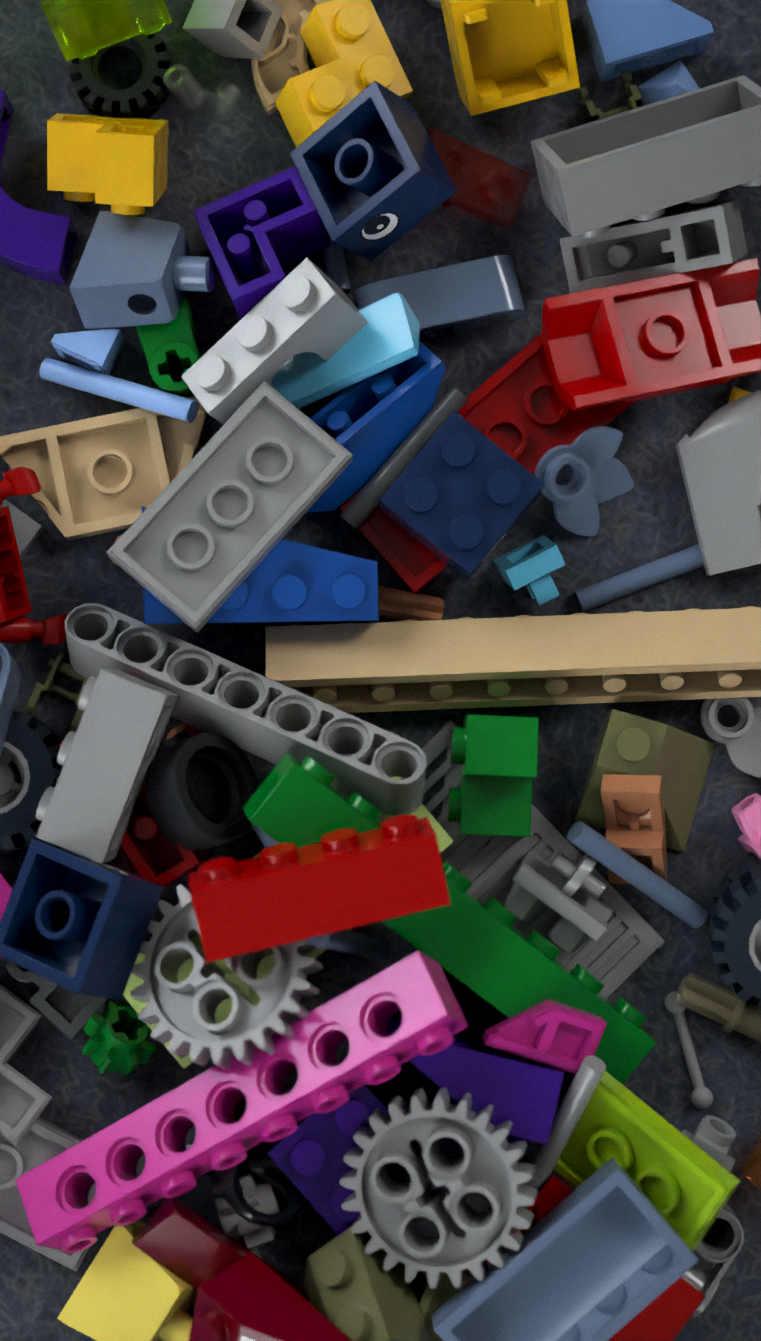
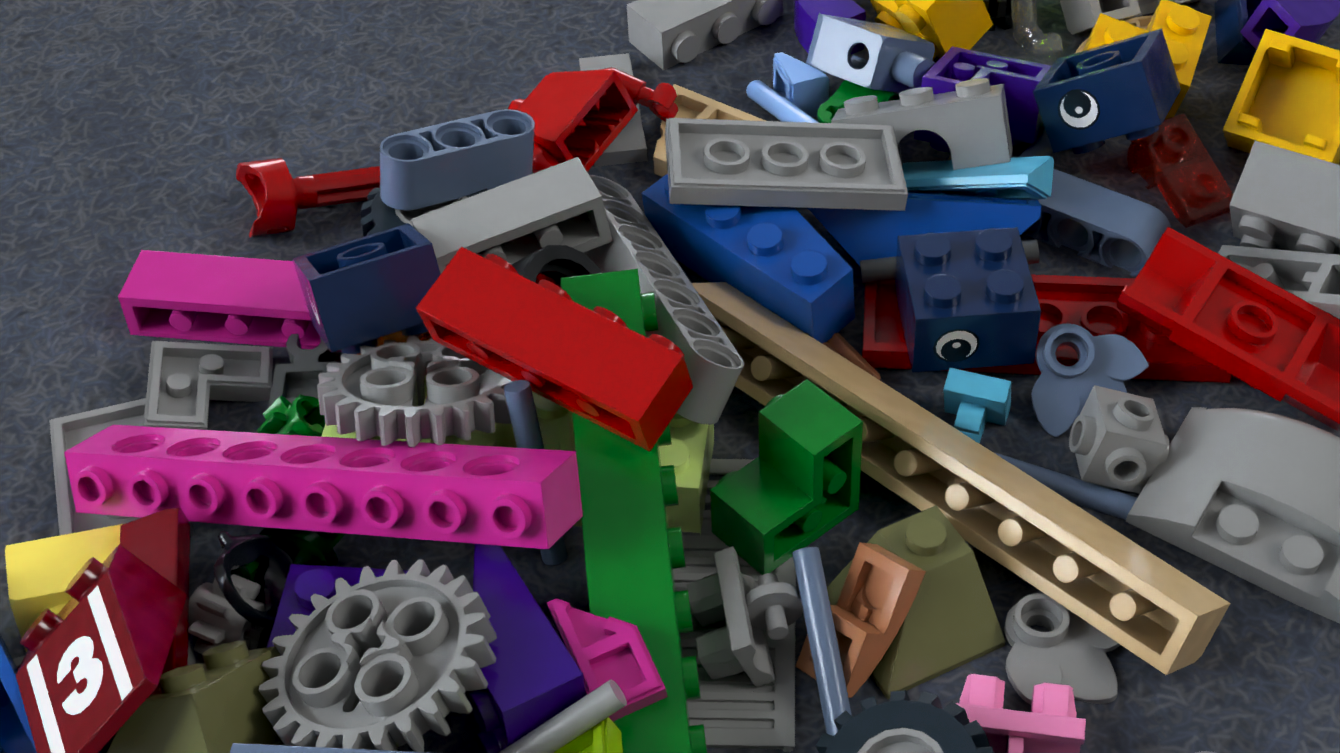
camera: 50 degrees right, 40 degrees down
none -> light grey brick [1069,385,1169,494]

